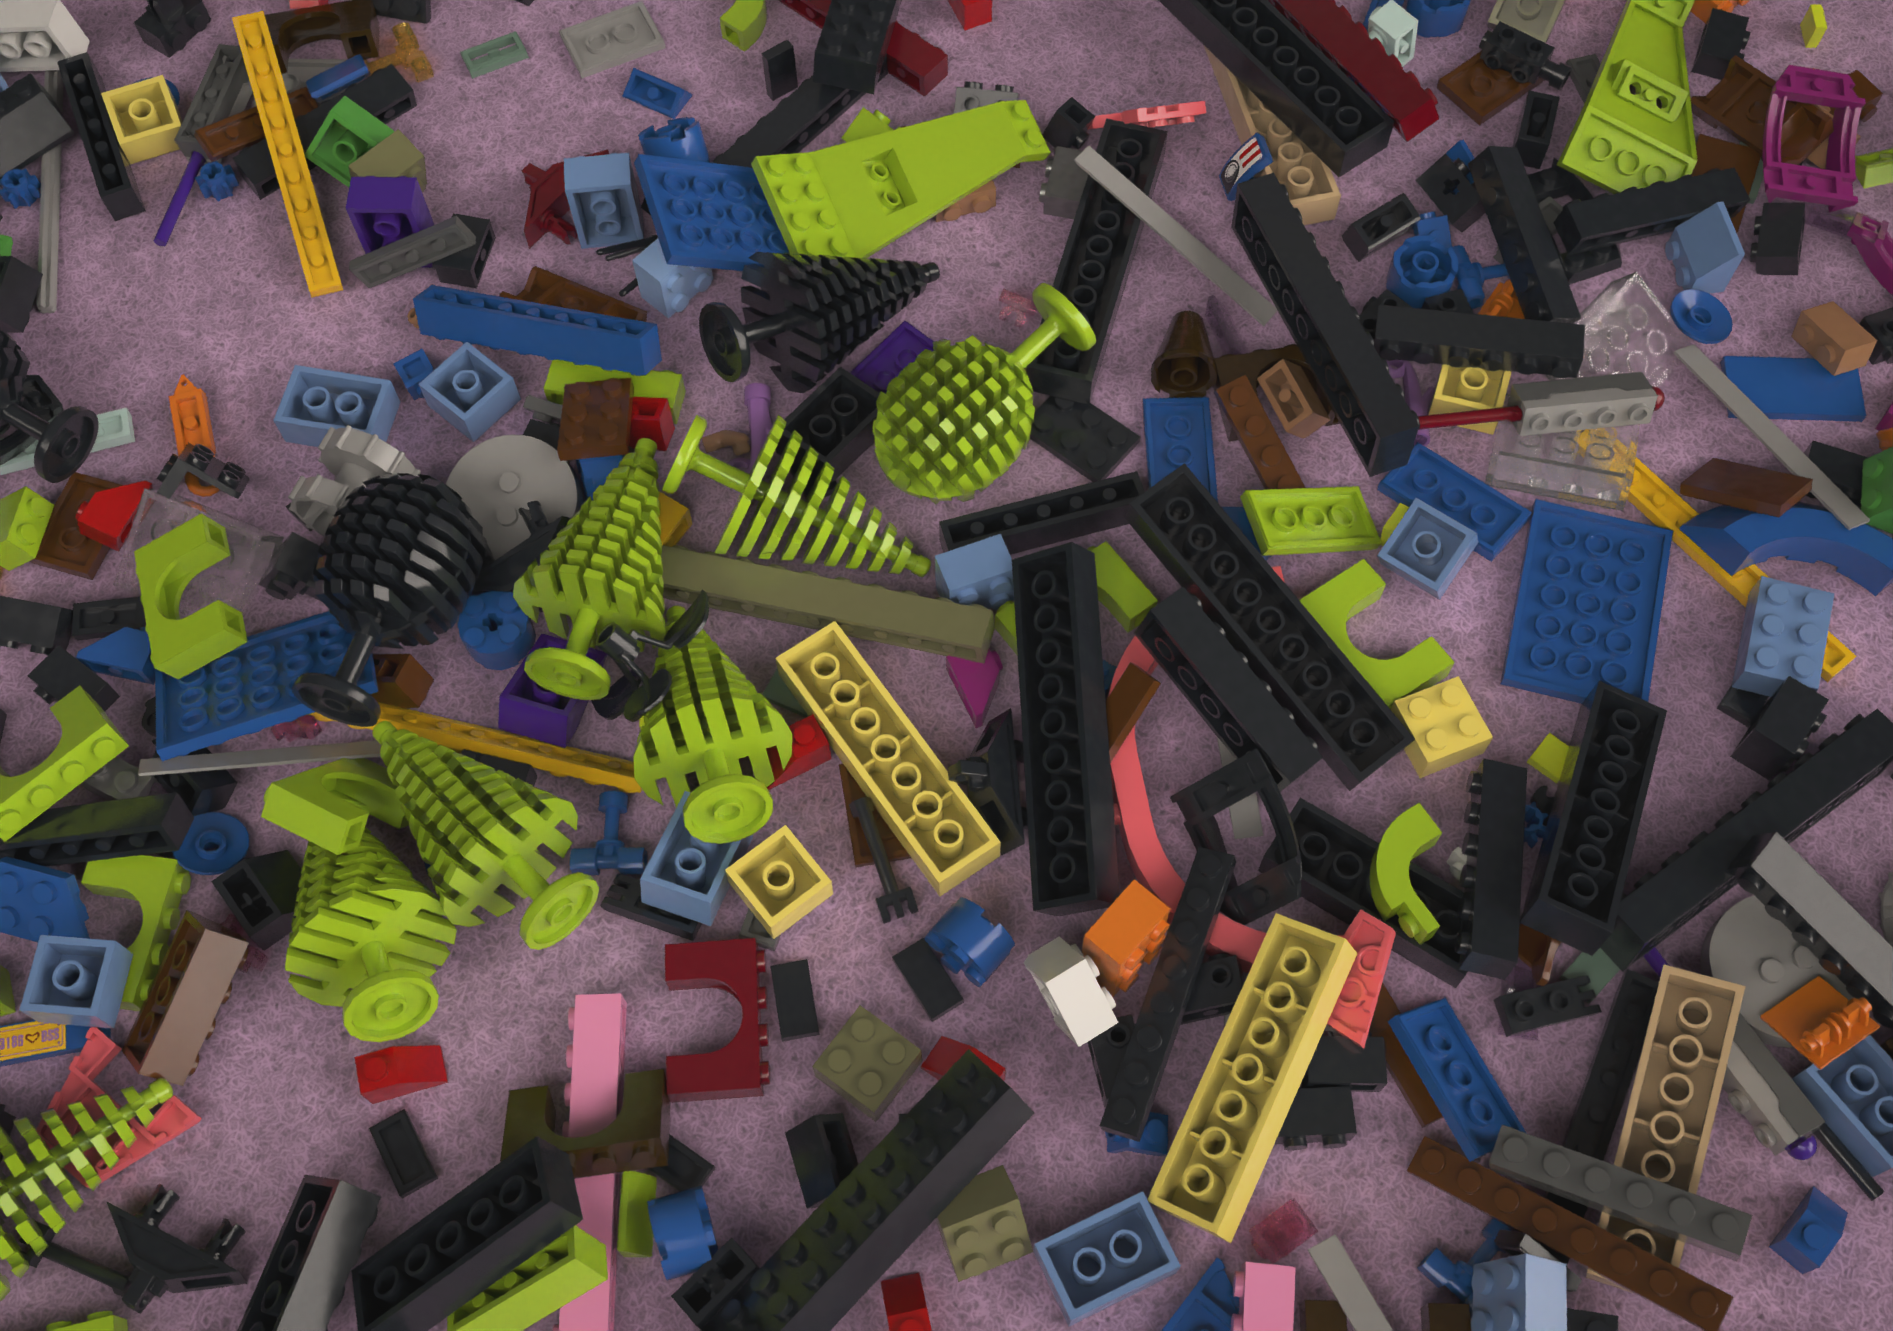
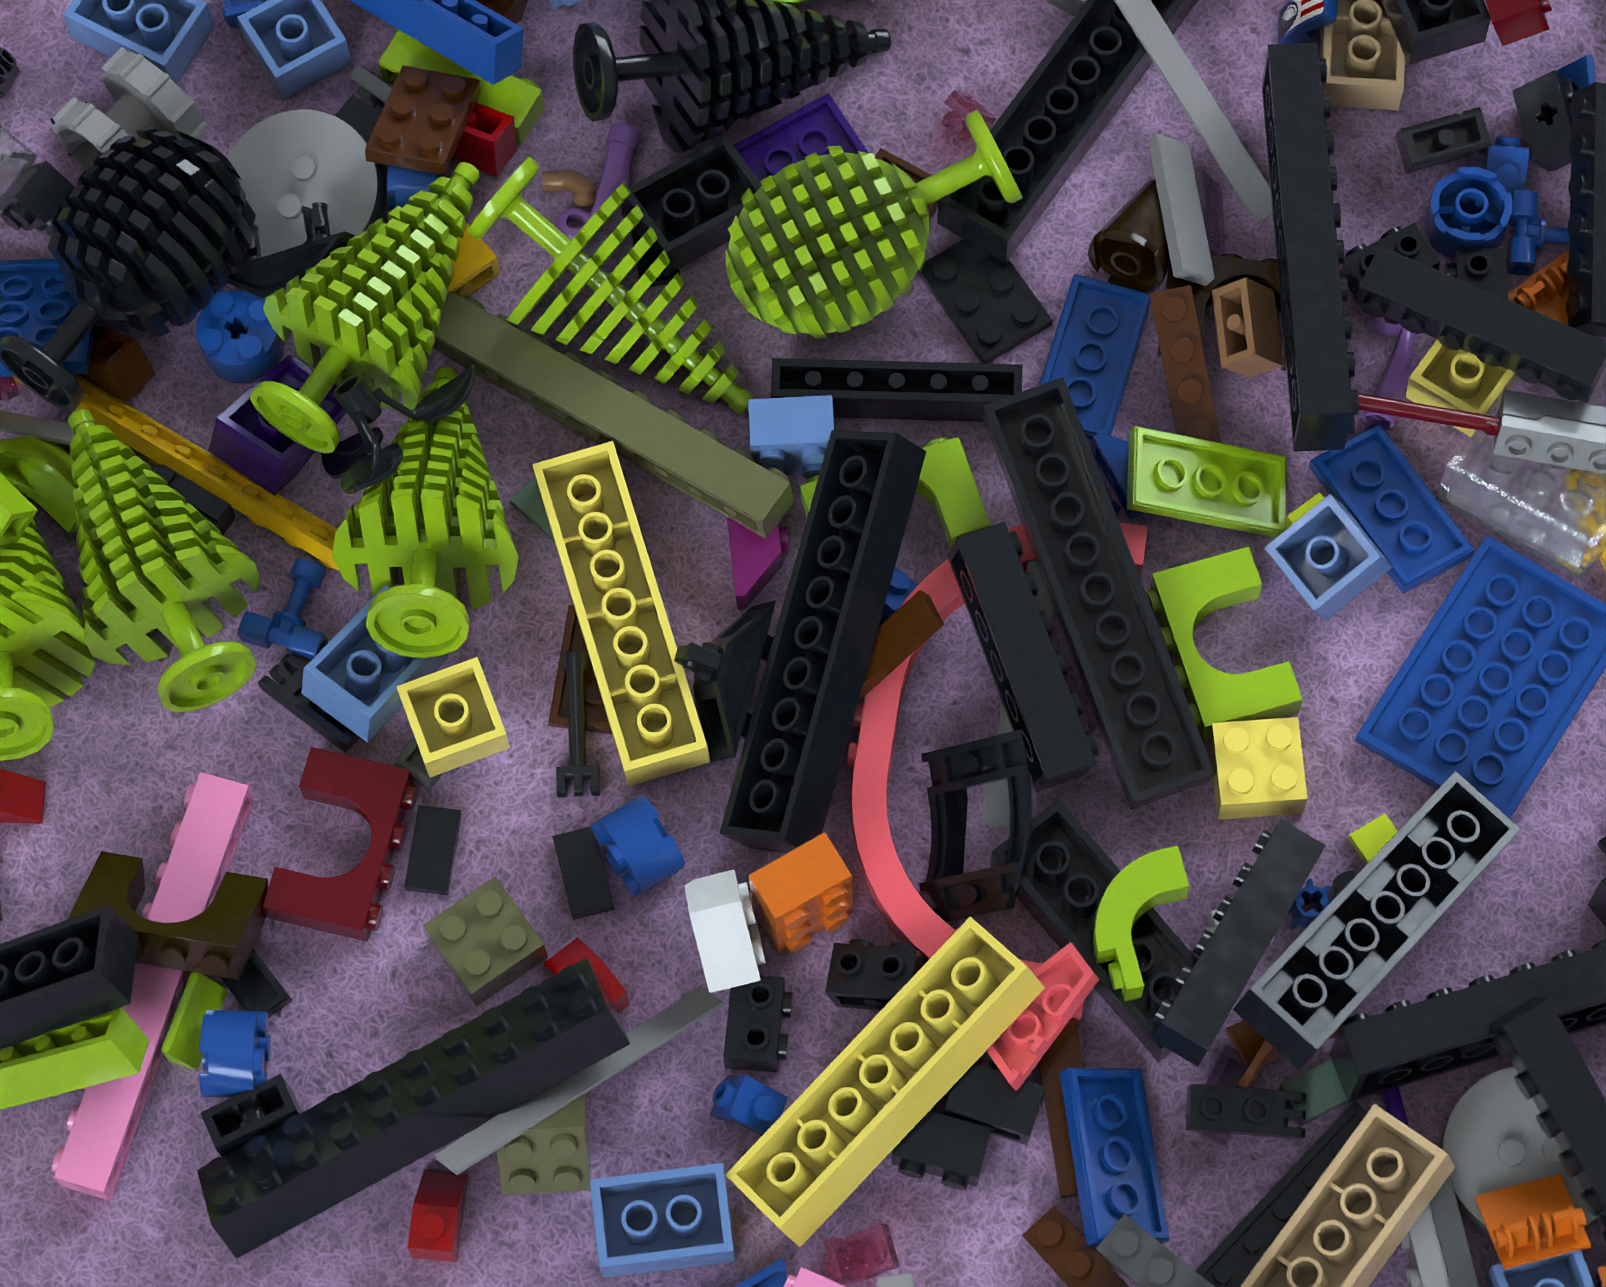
camera: 20 degrees right, 5 degrees up
red slope [766,714,832,790] -> none
black brick [785,1113,859,1209] -> none
black plate [1099,847,1237,1142] -> none
none -> light grey piece [434,987,724,1175]
none -> light grey tile [1148,134,1215,286]

